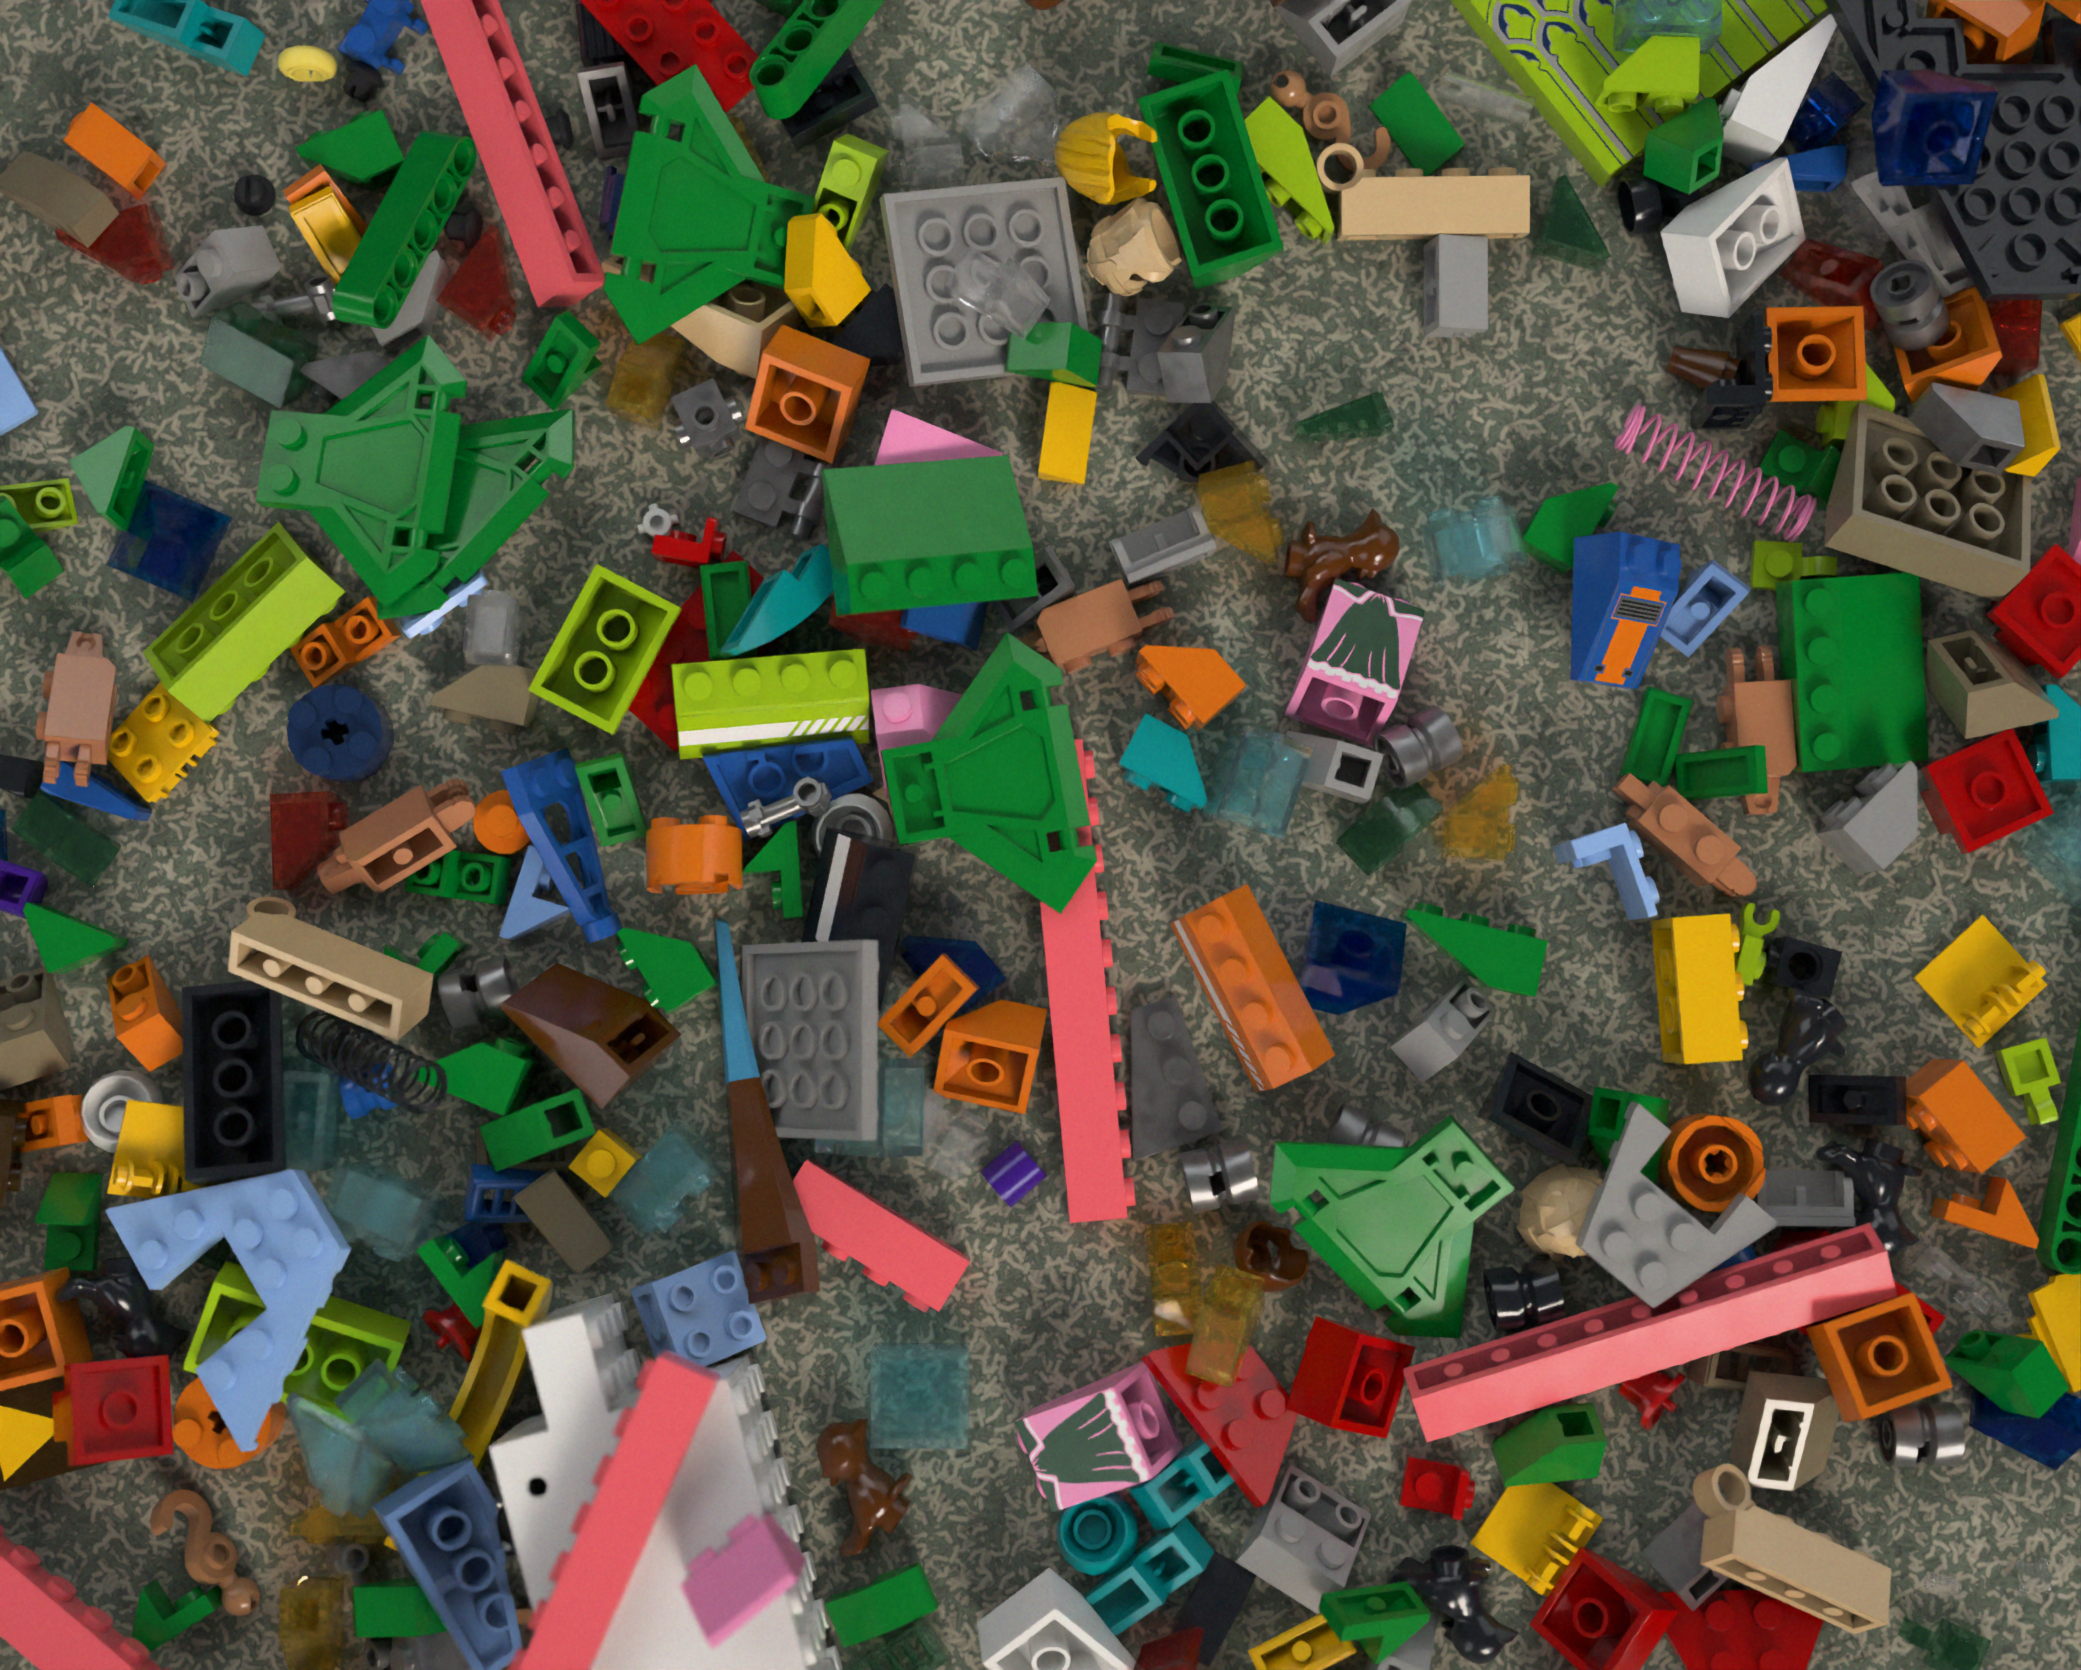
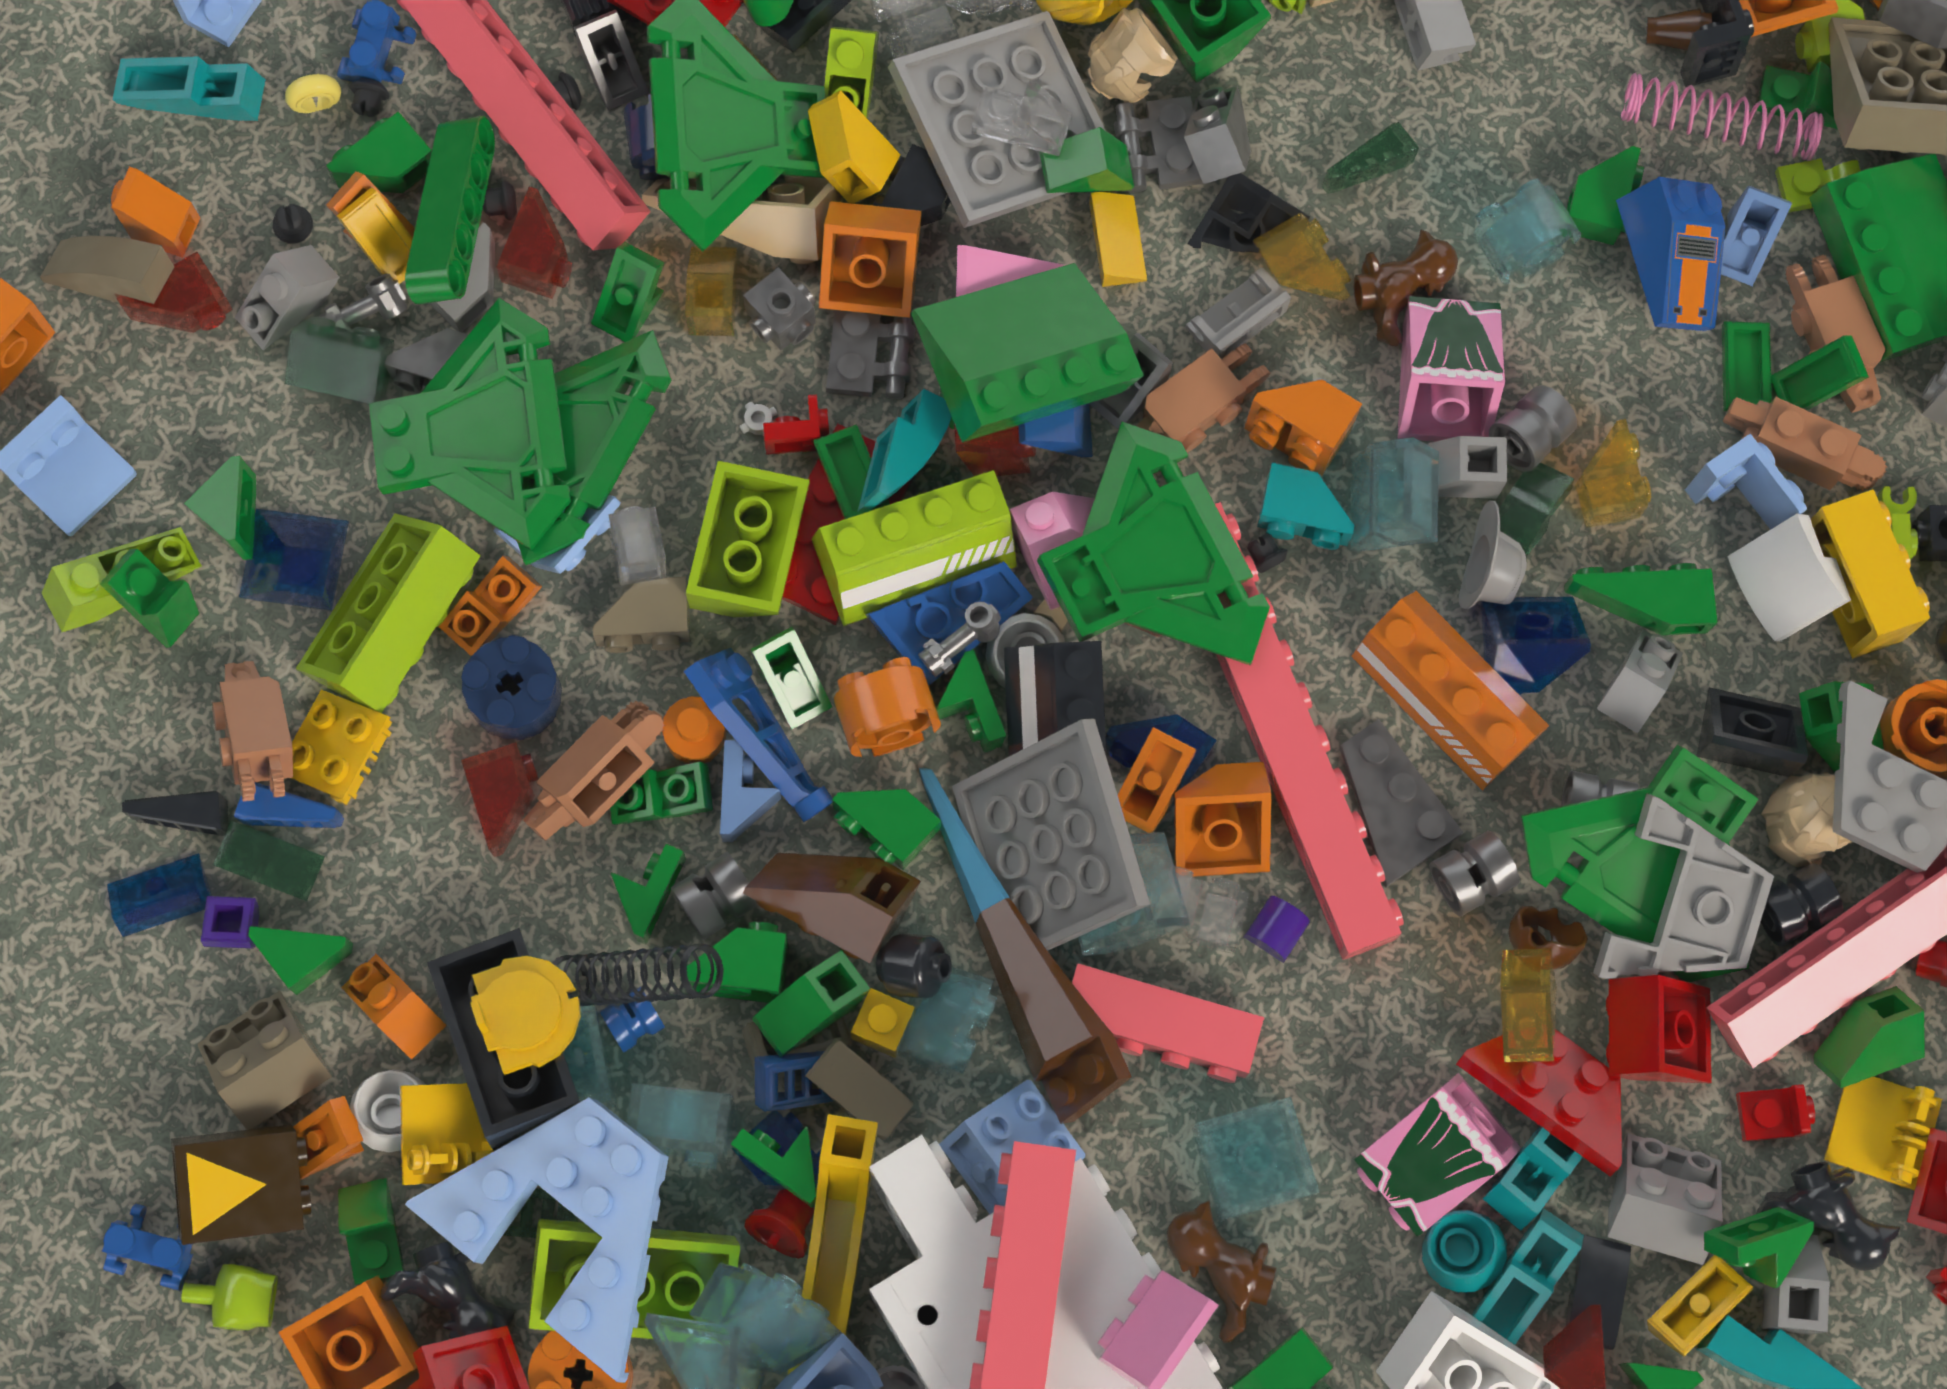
camera: 15 degrees left, 10 degrees down
tan hinge [228,897,434,1041] -> none
clear yellow slope [1145,1221,1203,1337] -> none
none -> yellow piece [470,956,581,1075]
none -> black head [876,933,952,999]
none -> black piece [1247,533,1288,573]
none -> light grey piece [1459,500,1527,610]
none -> light grey wing [1593,794,1774,979]
none -> white slope [1727,514,1851,642]

